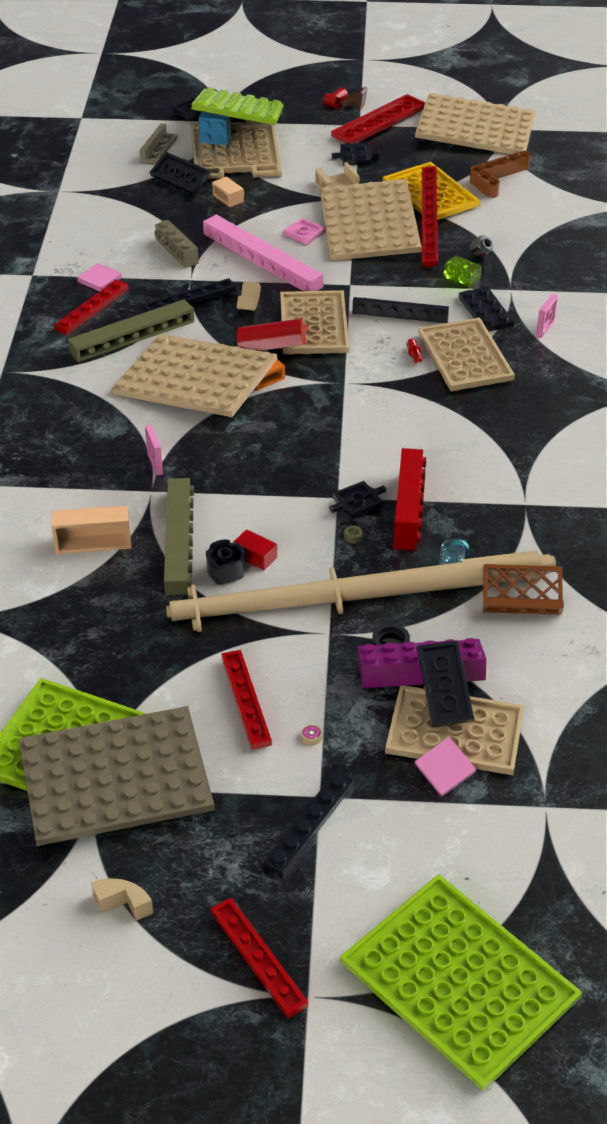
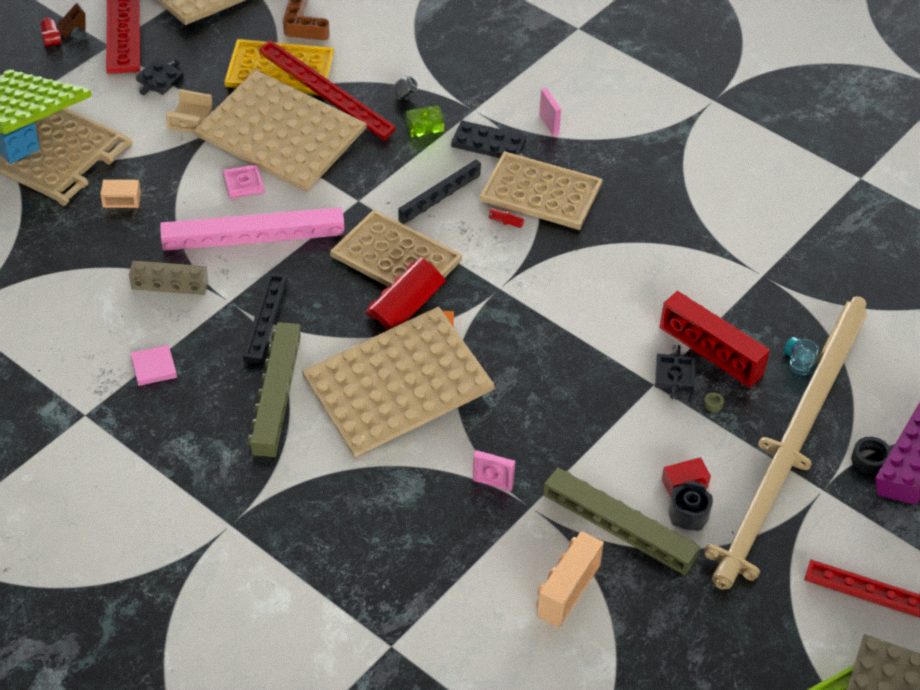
camera: 55 degrees left, 5 degrees up
red plate [54,279,129,335] -> none
black plate [149,152,211,195] -> none
tan brick [237,281,261,311] -> none
dark orange fence [483,564,564,615] -> none

